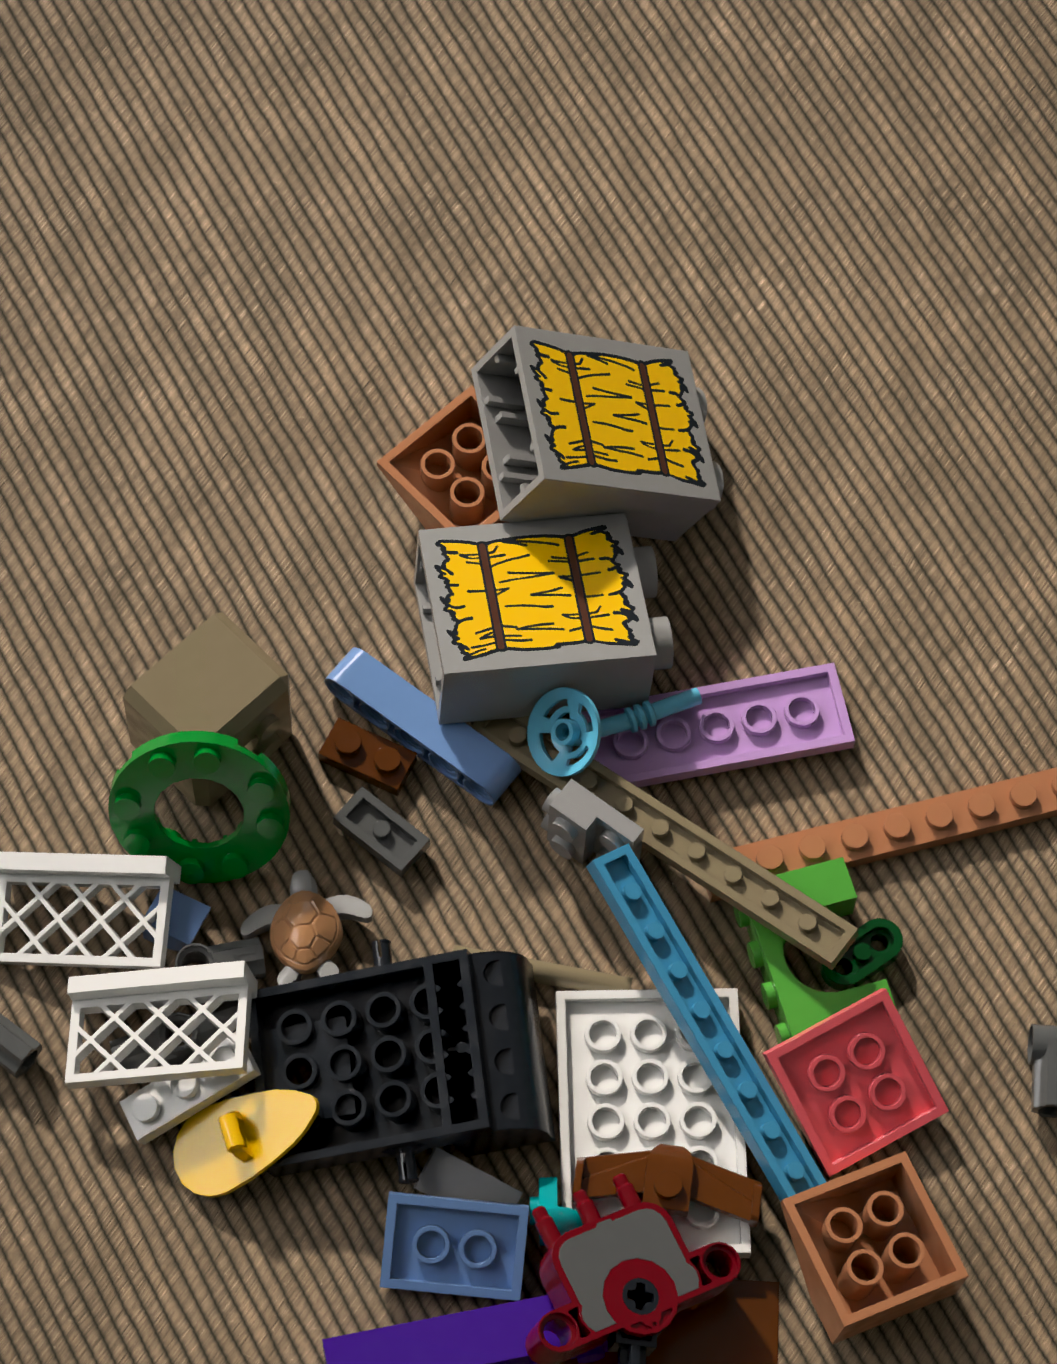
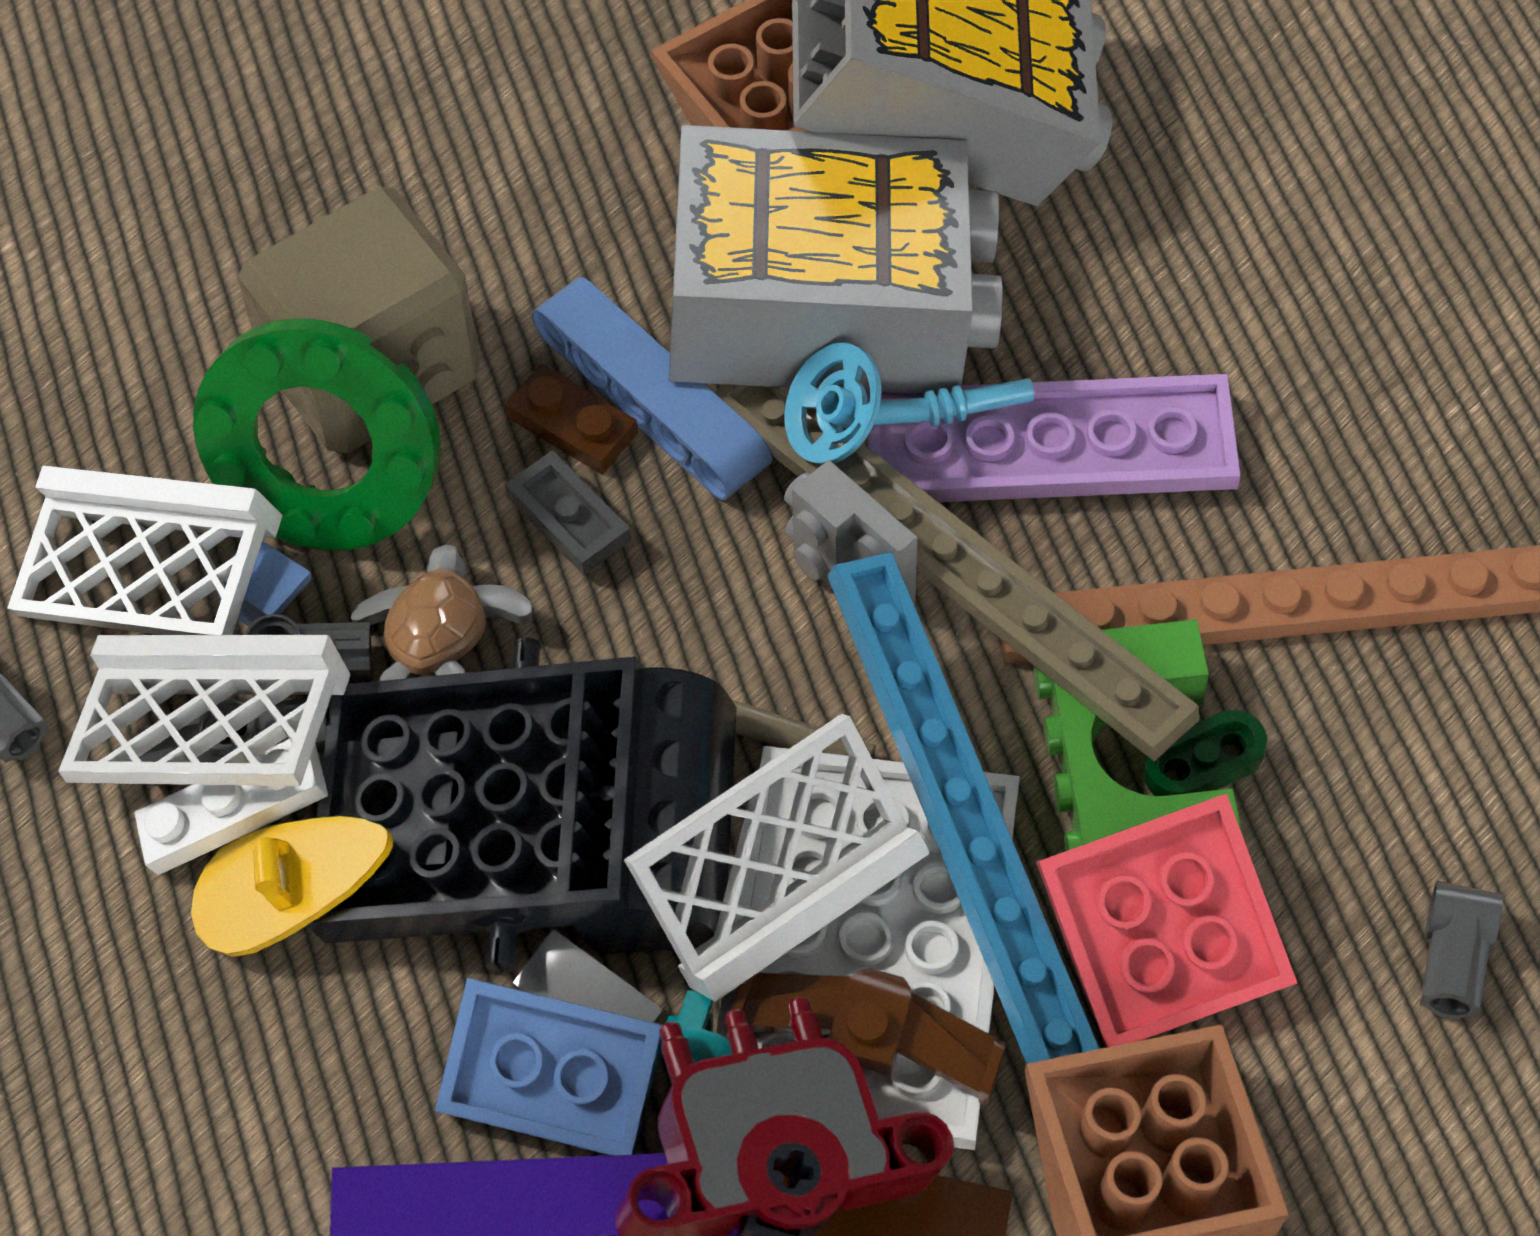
camera: 15 degrees right, 5 degrees down
none -> white fence [624,714,930,1002]

